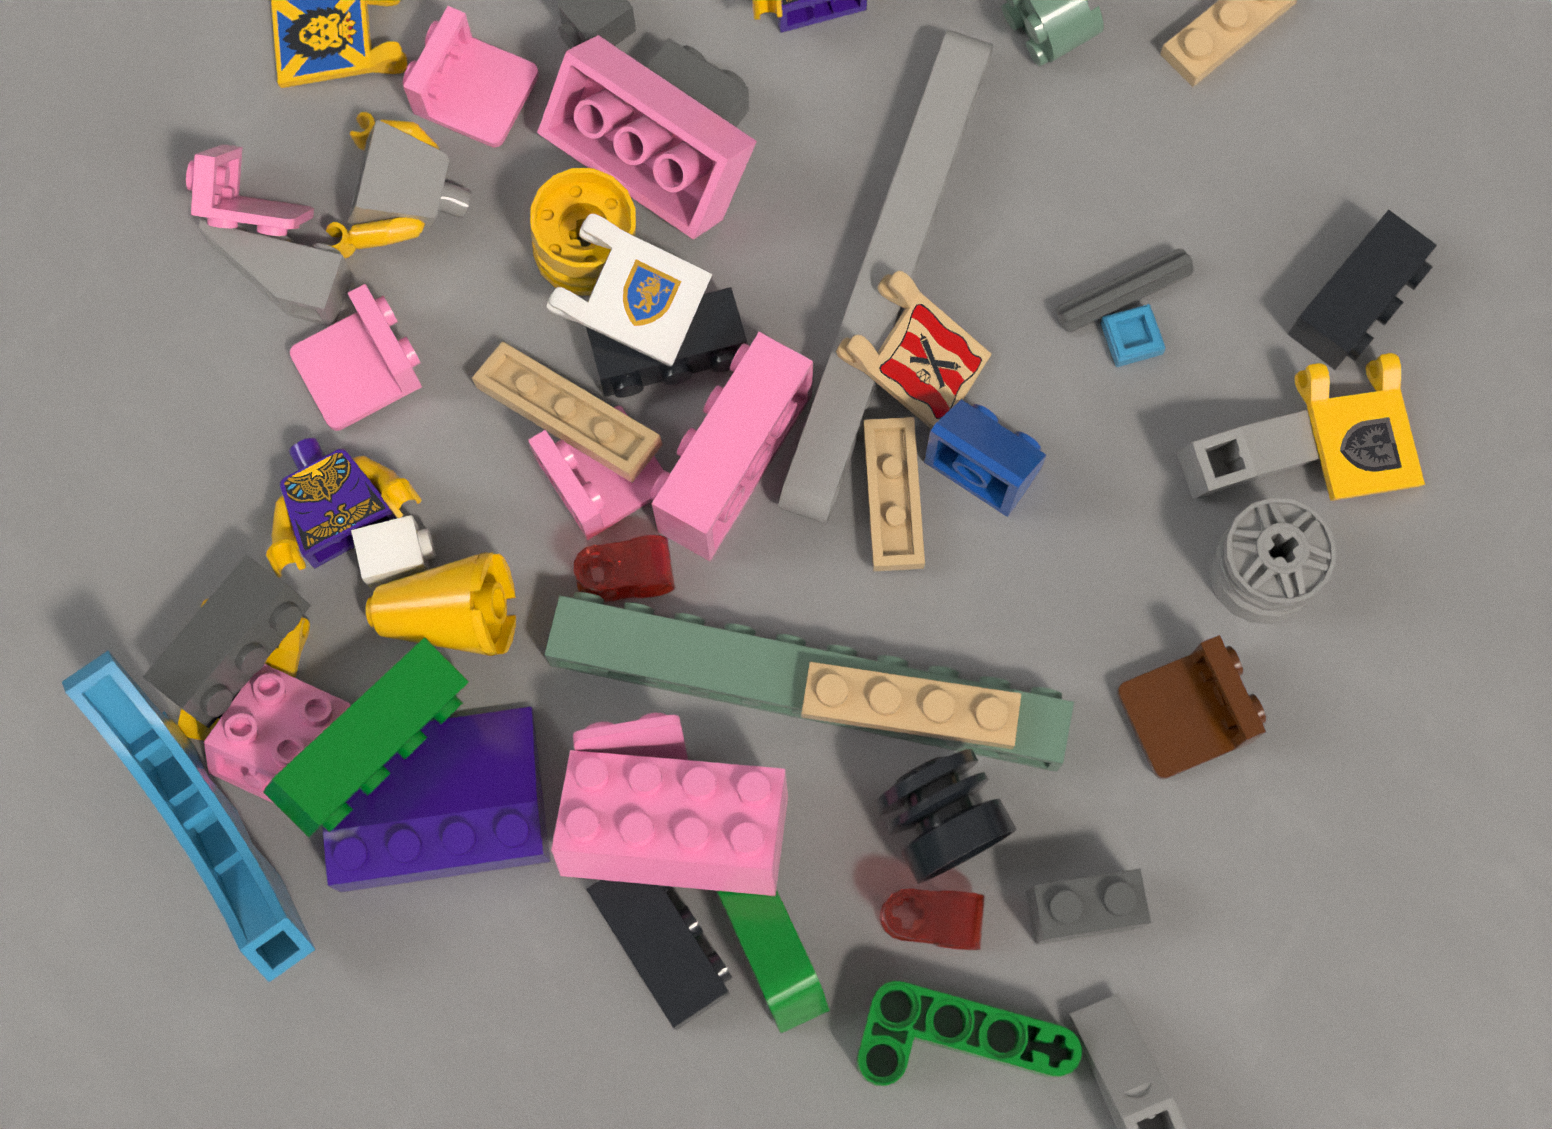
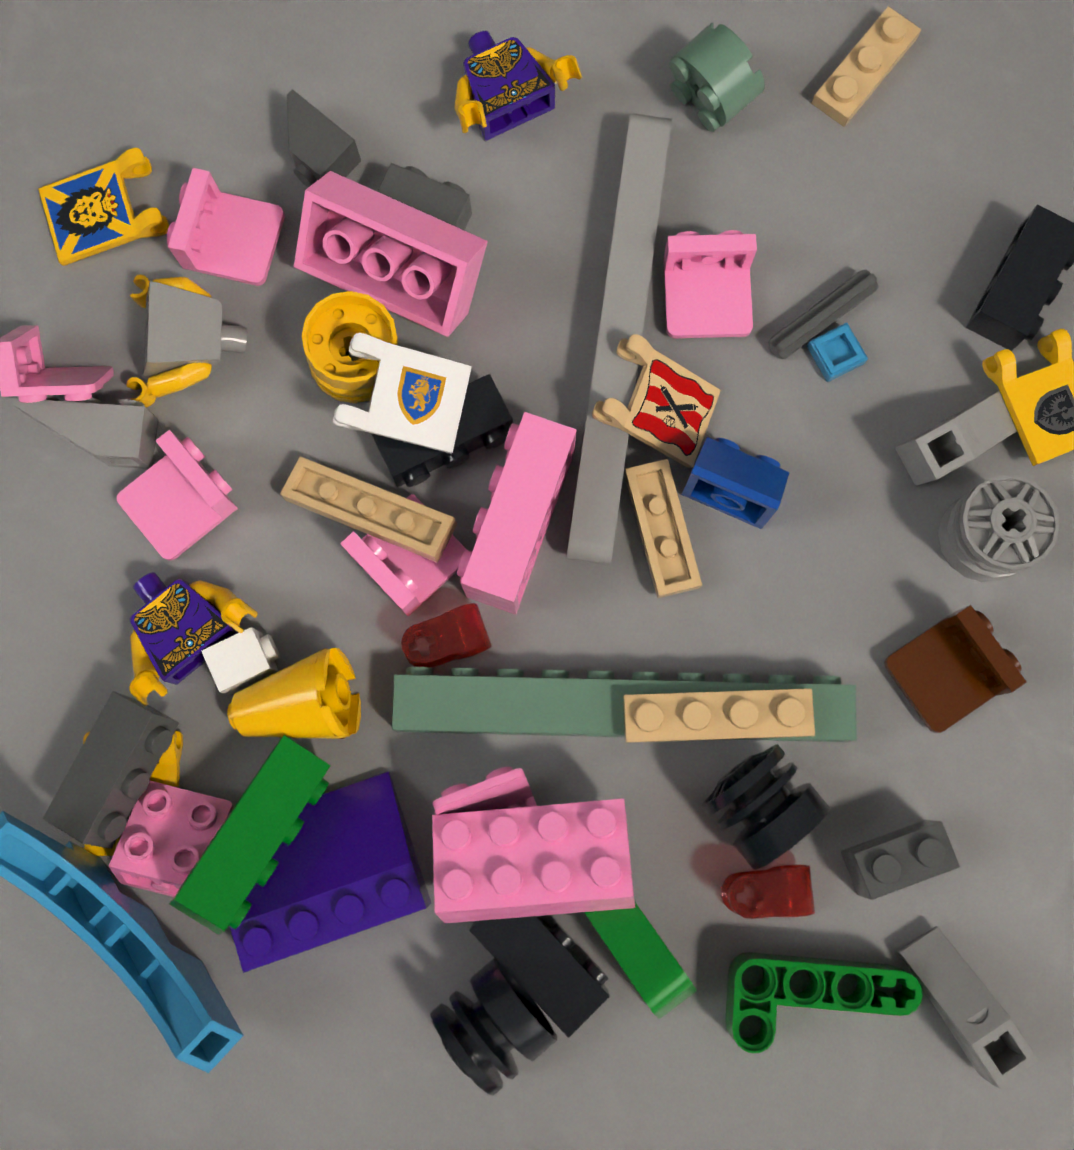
camera: 10 degrees left, 5 degrees up
none -> black wheel [430,958,557,1096]
none -> bright pink bracket [663,230,757,338]

